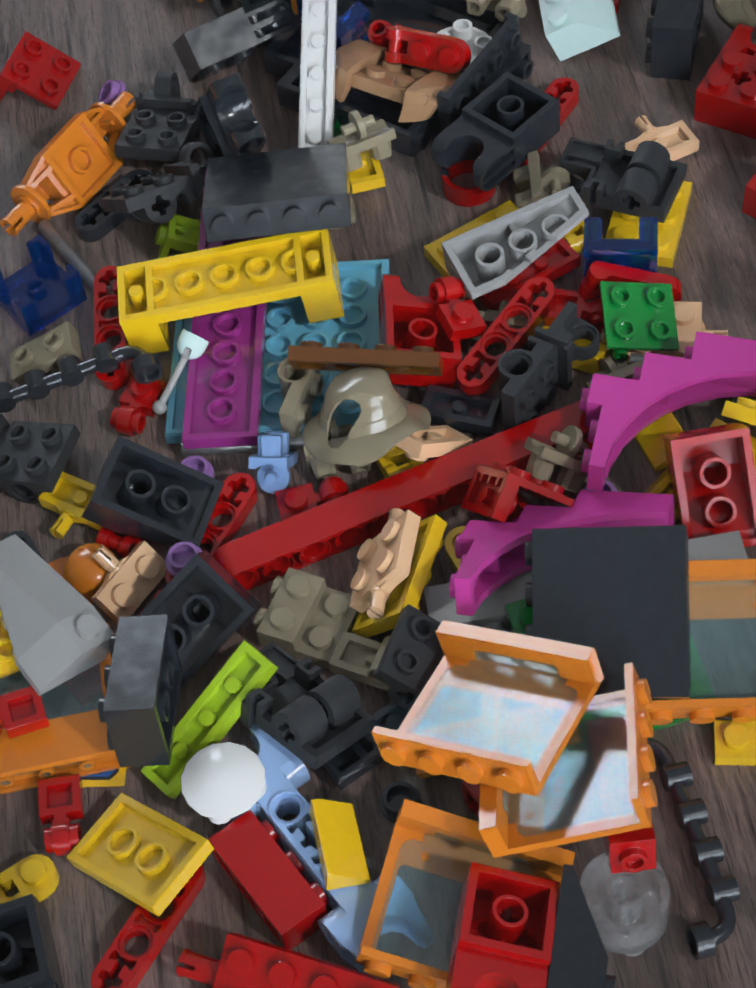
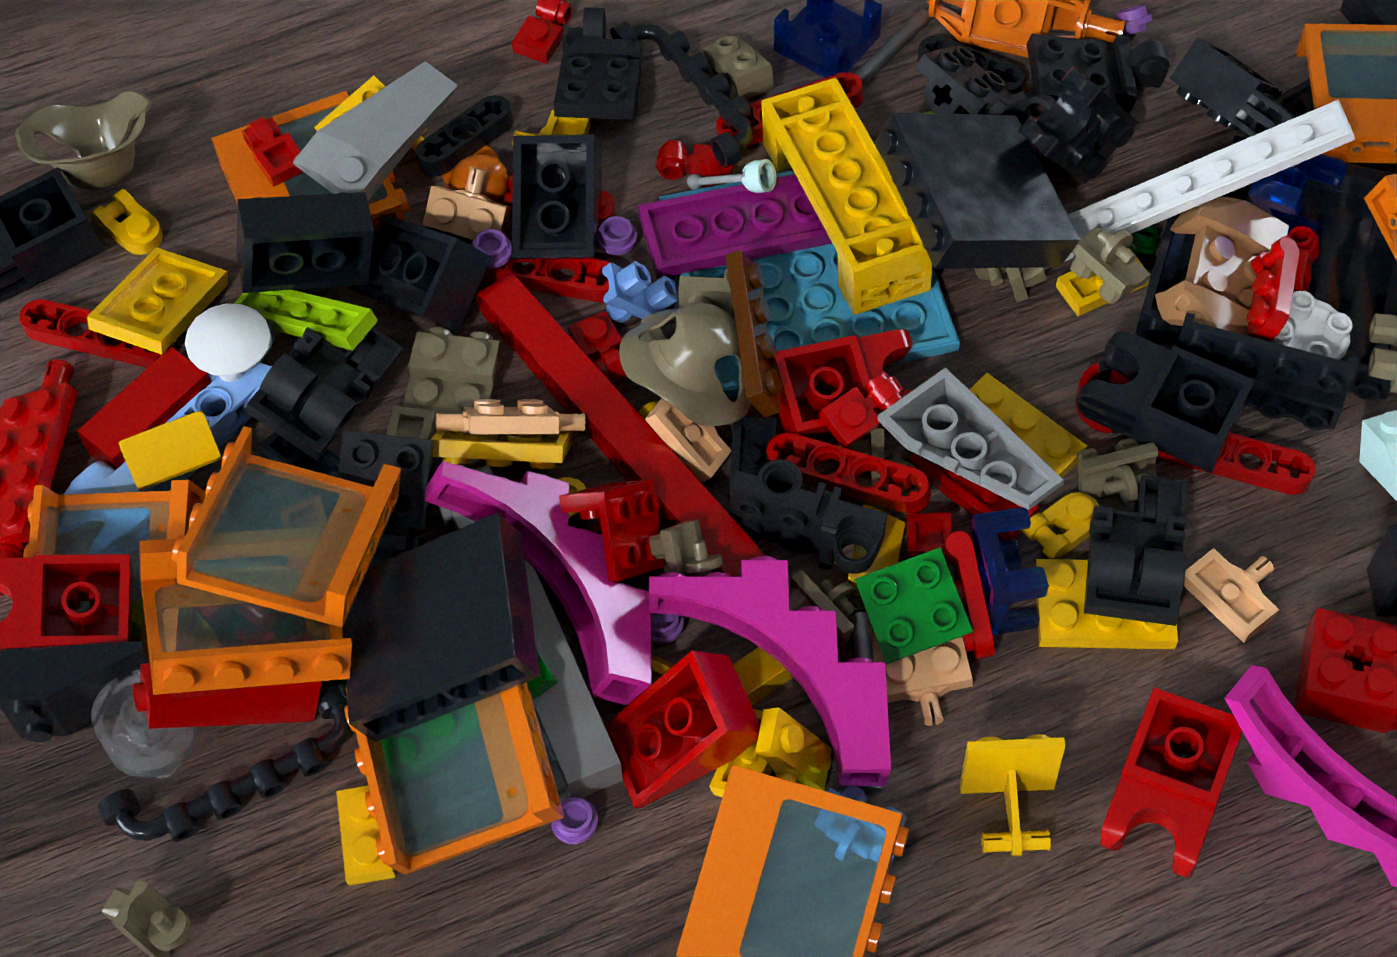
camera: 70 degrees right, 5 degrees up
red plate [38,774,84,857] -> none

